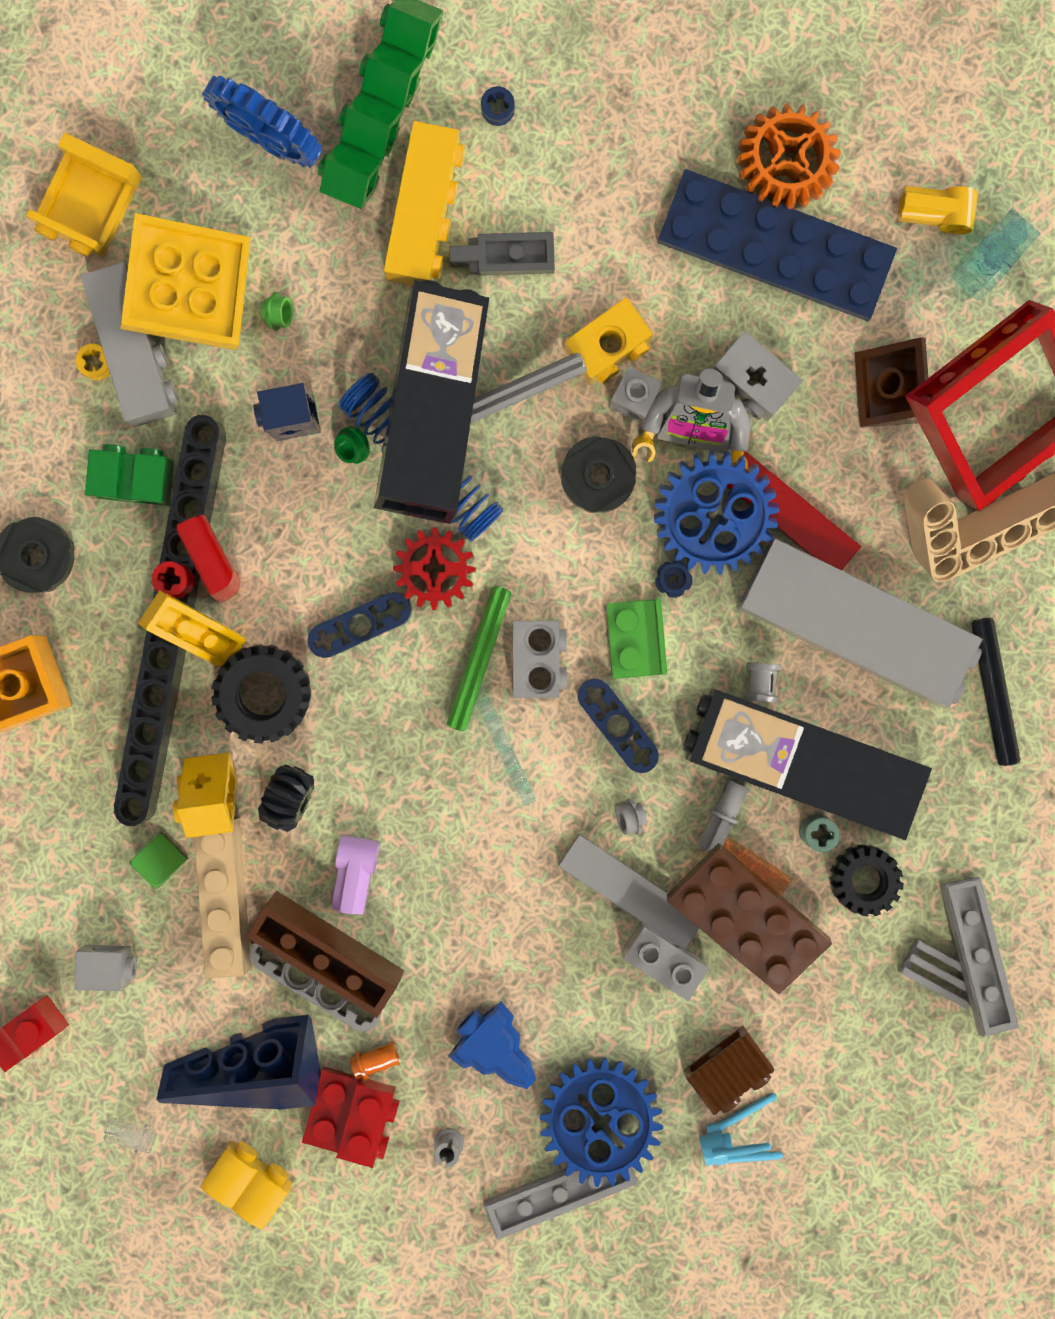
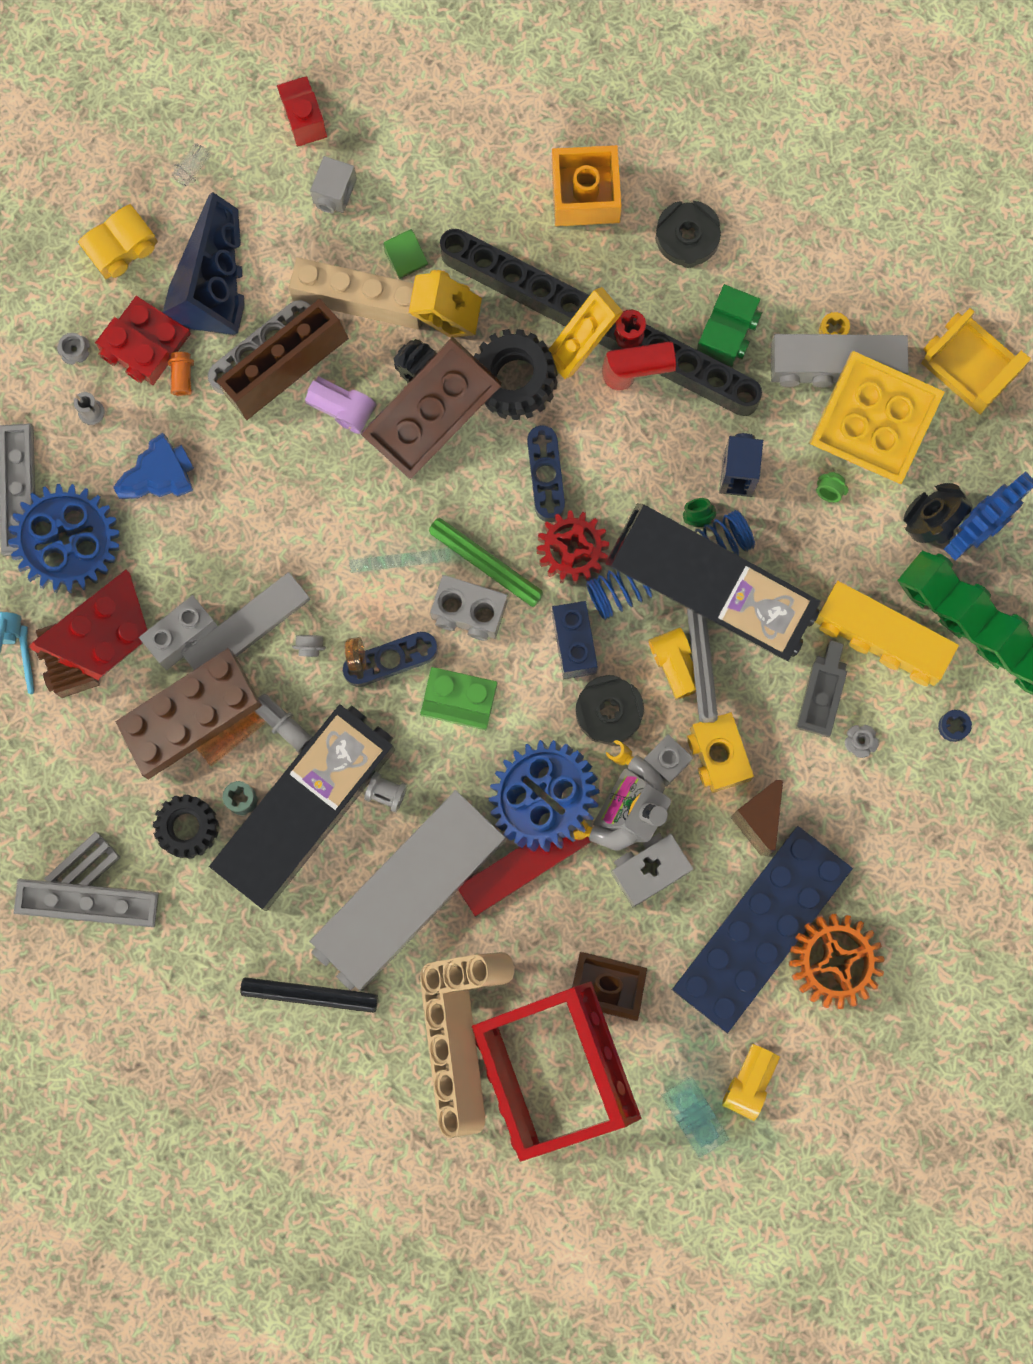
camera: 105 degrees right, 10 degrees down
dark blue plate [655,561,693,598] -> none
none -> red wing [29,569,147,680]
none -> light grey plate [57,333,90,365]
none -> clear orange tile [345,637,366,672]
none -> reddish brown plate [361,336,502,480]
none -> dark blue brick [552,601,598,680]
none -> yellow piece [648,627,696,700]
none -> reddish brown slope [731,780,783,856]
none -> light grey plate [845,725,879,758]
none -> black plate [903,483,973,544]

